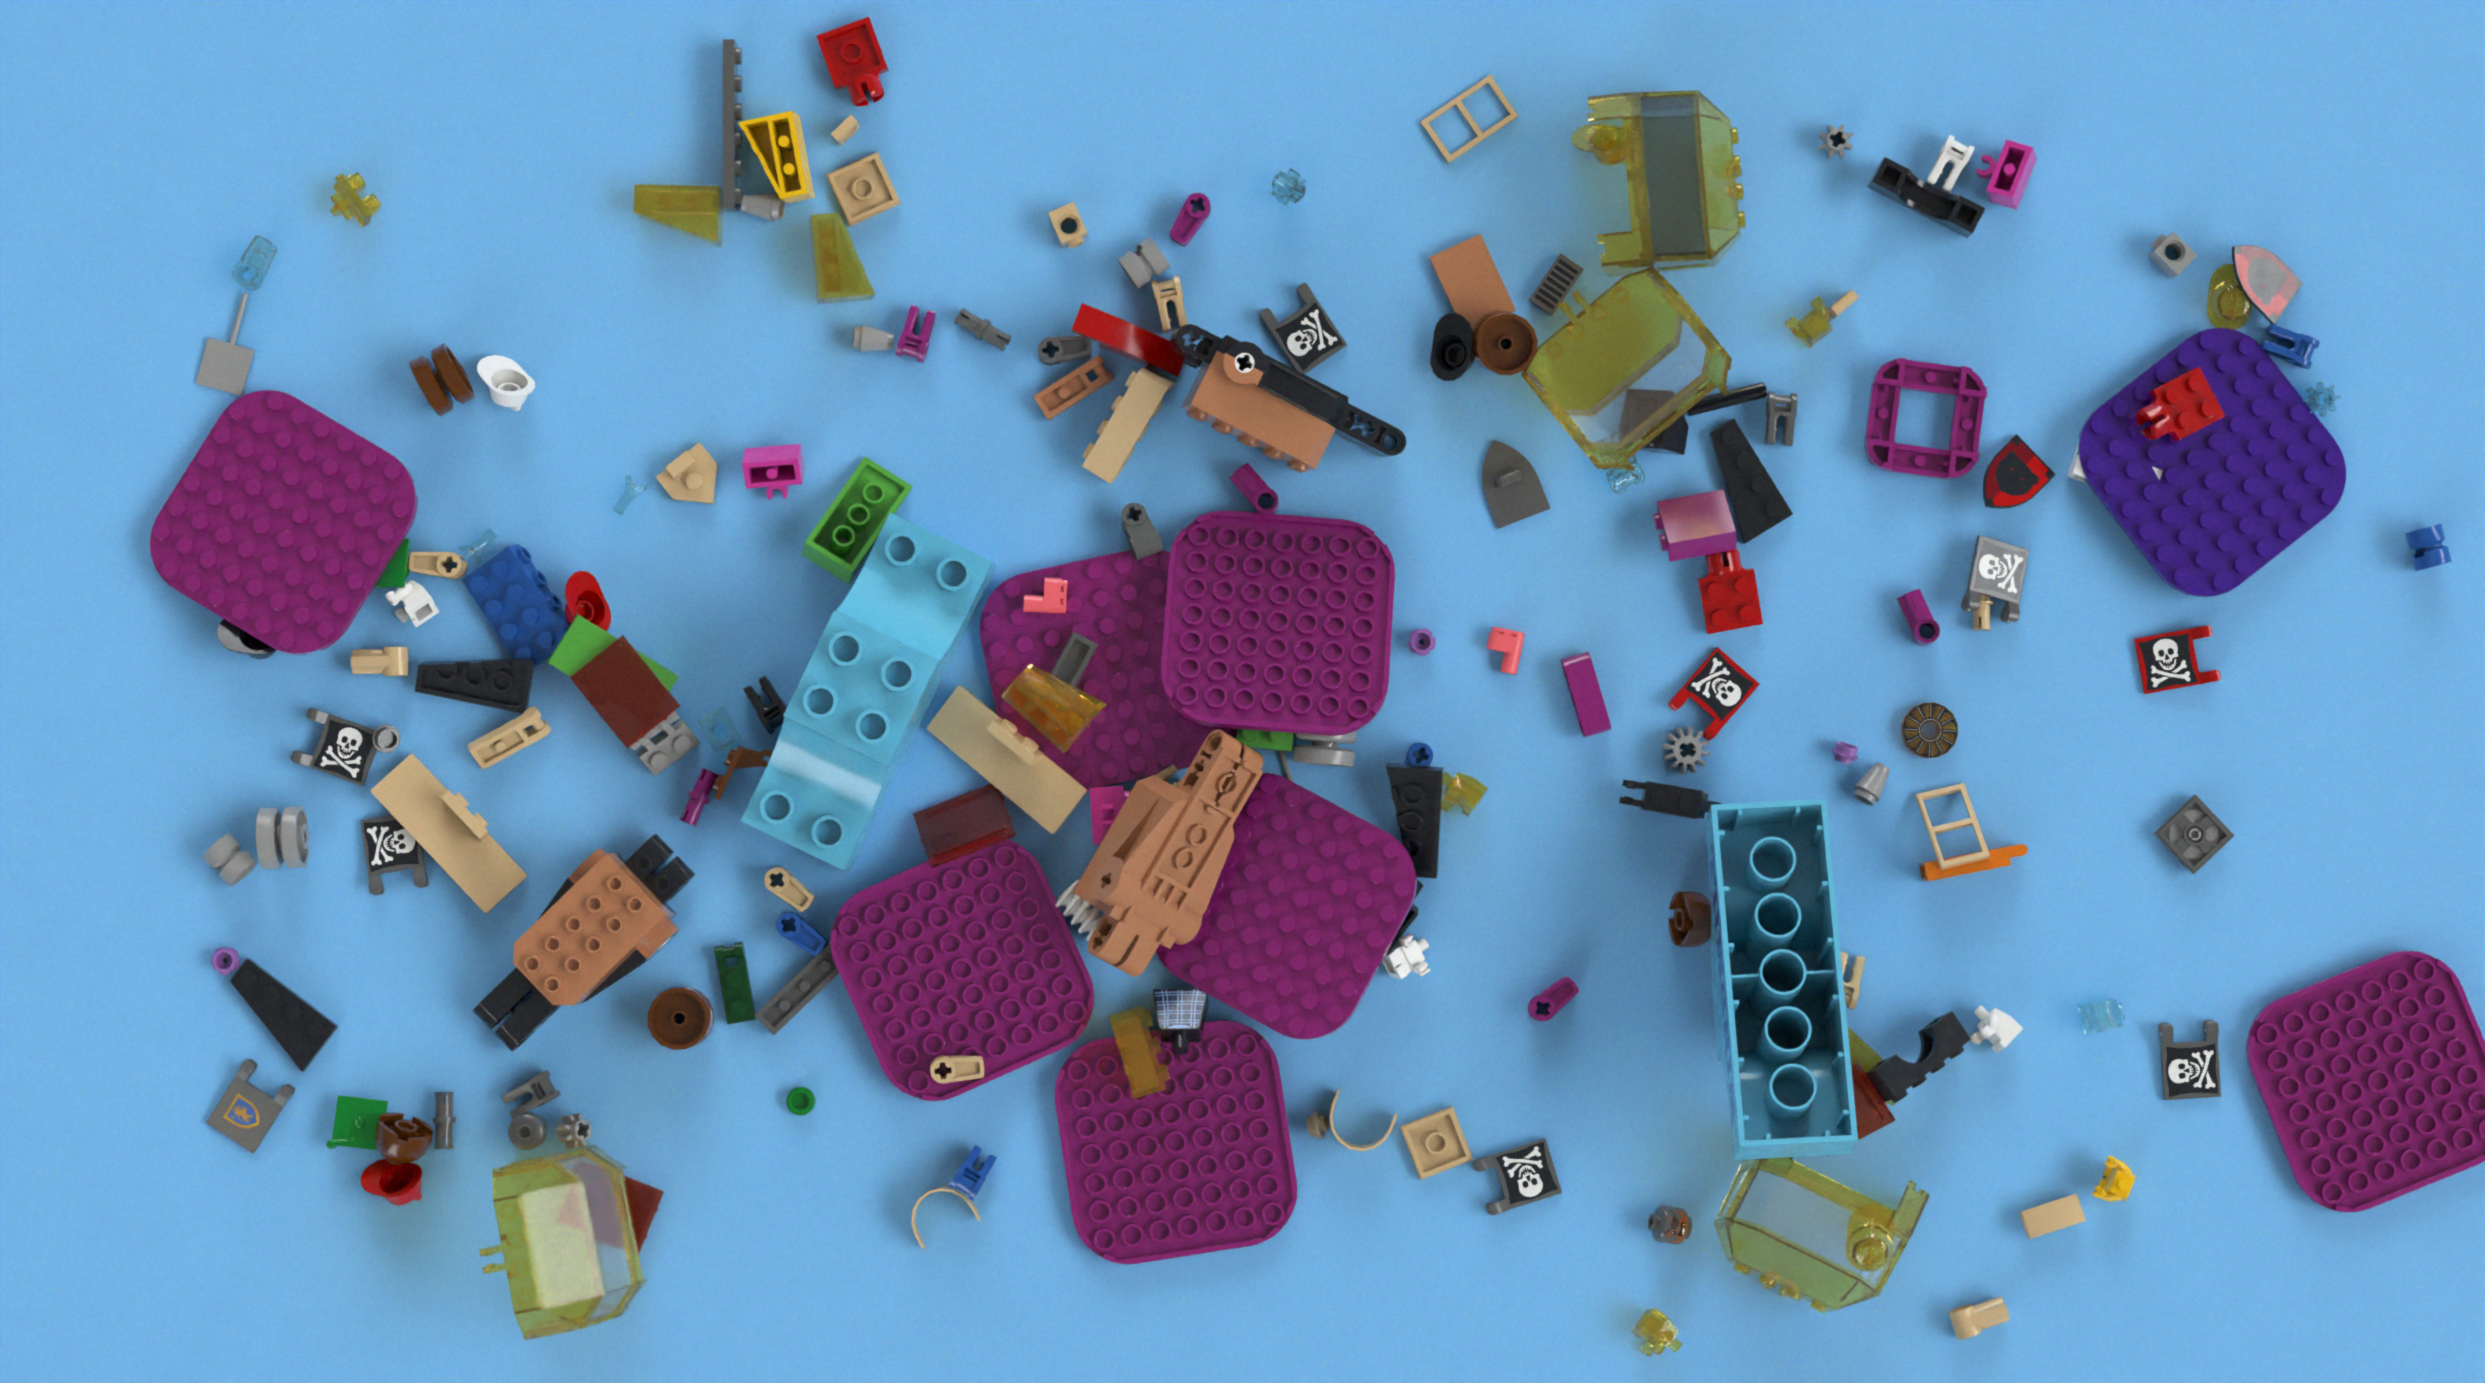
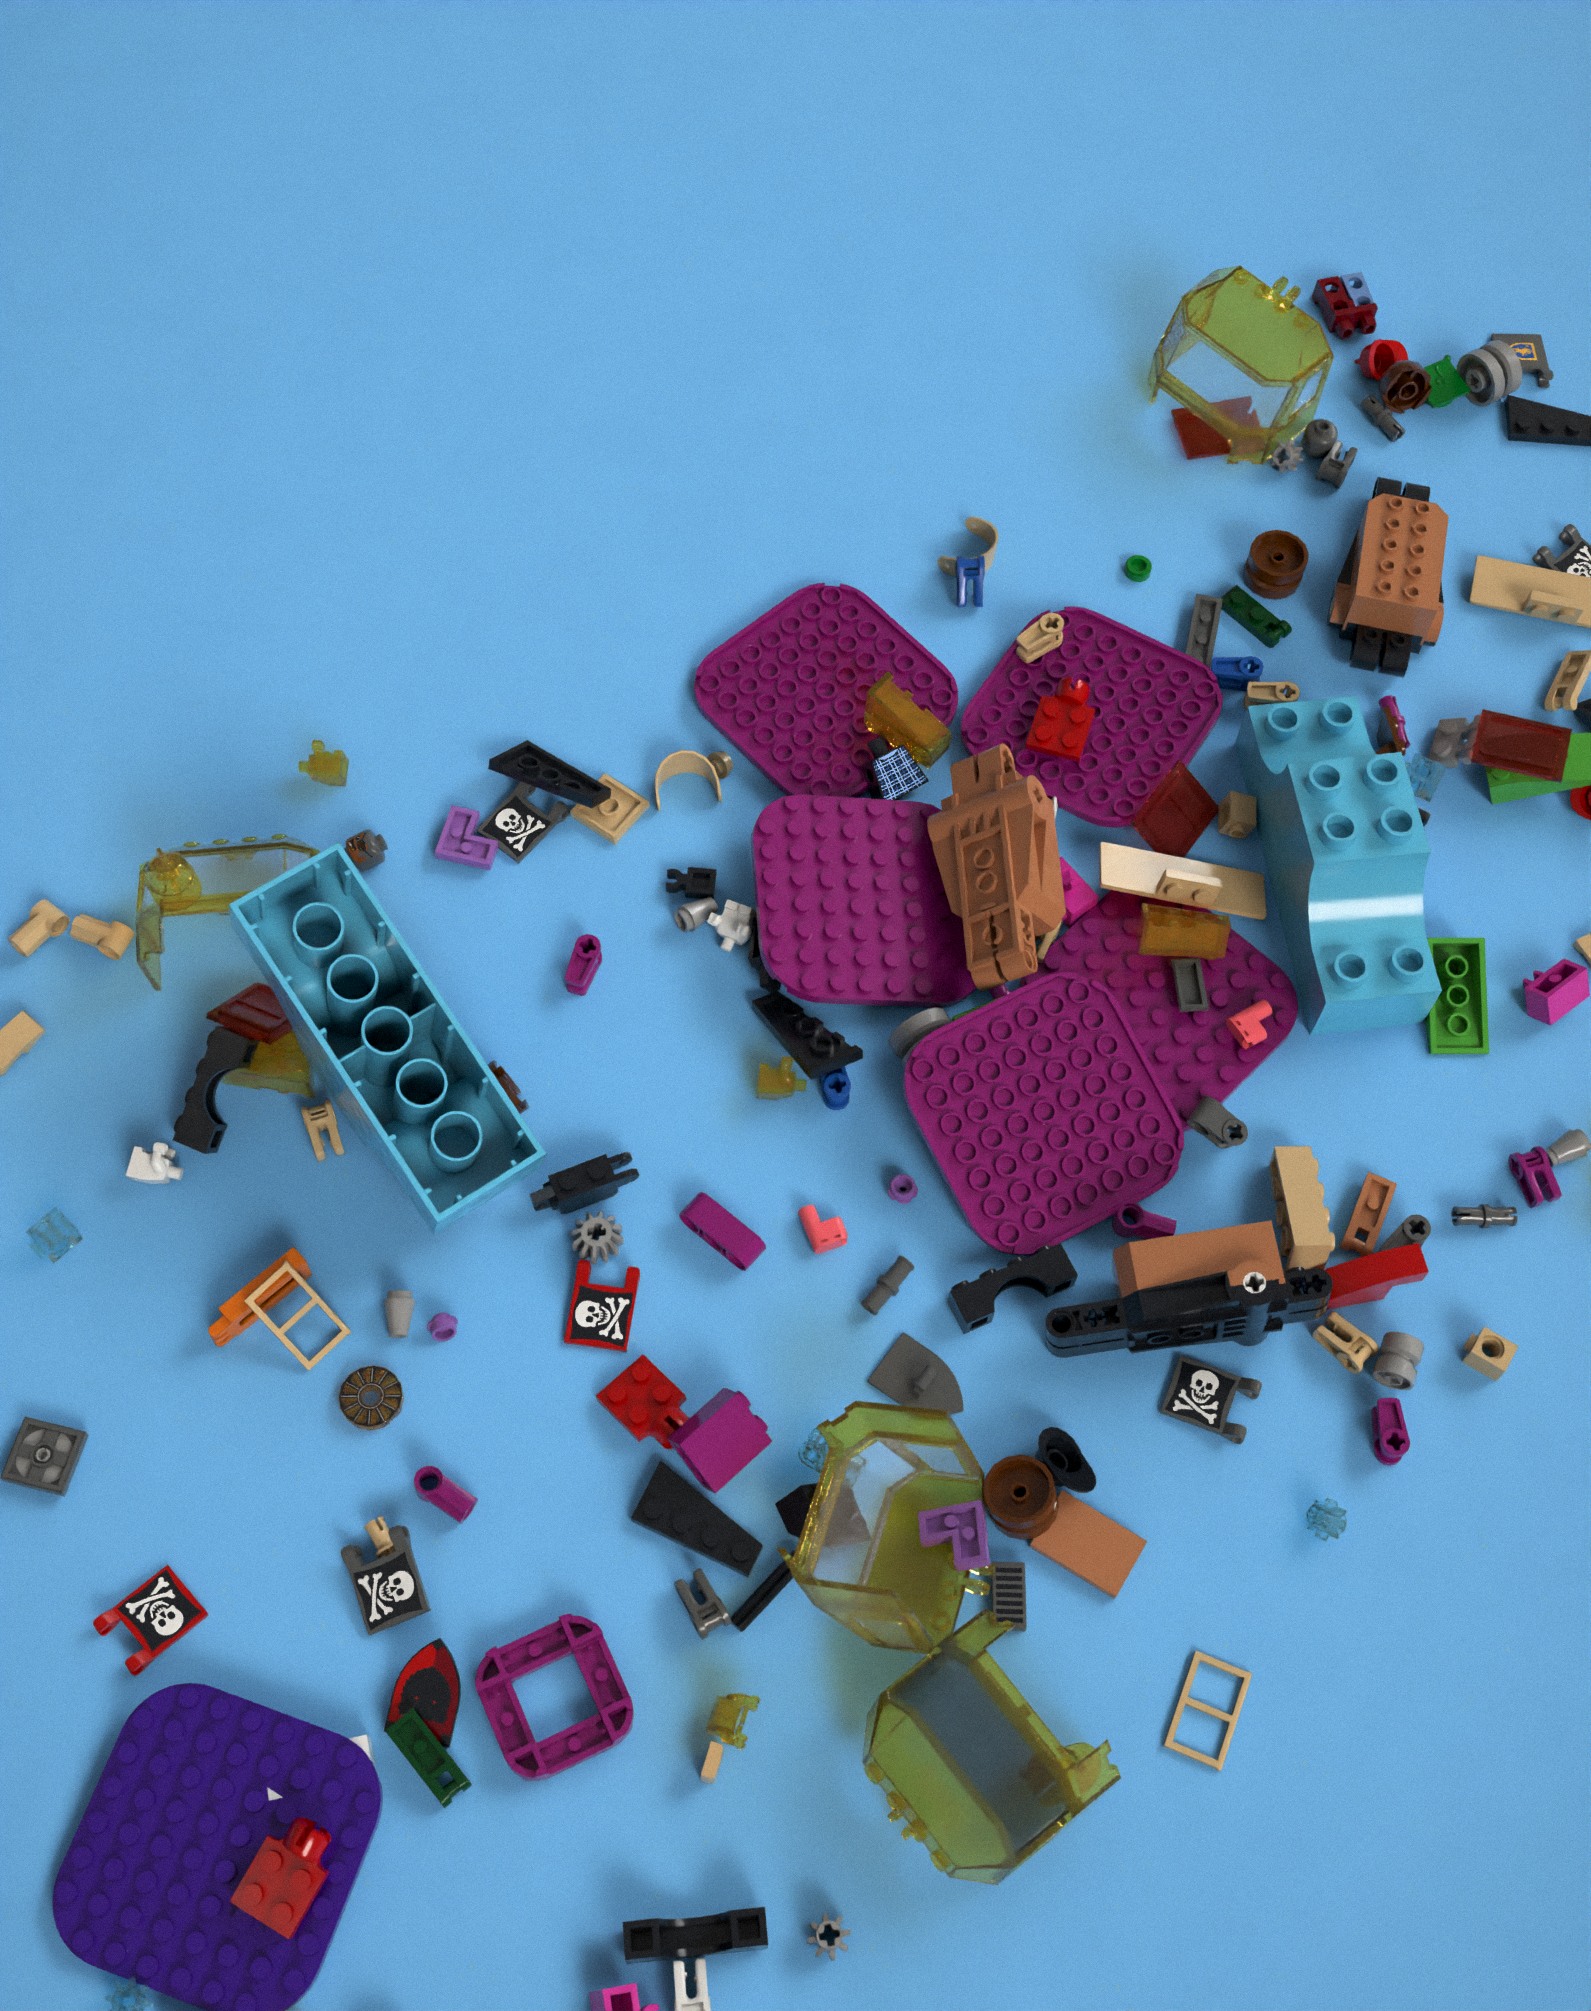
camera: 145 degrees right, 25 degrees down
none -> tan piece [69,914,135,960]
none -> dark green plate [385,1708,472,1808]
none -> medium lavender plate [435,805,499,870]
none -> black wing [488,740,611,808]
none -> black plate [666,867,717,899]
none -> light grey cone [674,897,718,932]
none -> dark grey pin [861,1256,915,1316]
none -> medium lavender plate [918,1500,990,1572]
none -> black arch [947,1243,1078,1334]
none -> red plate [1026,677,1095,762]
none -> tan brick [1218,791,1256,839]
none -> dark red hips [1312,272,1378,339]
none -> light grey wheel [1457,340,1522,407]

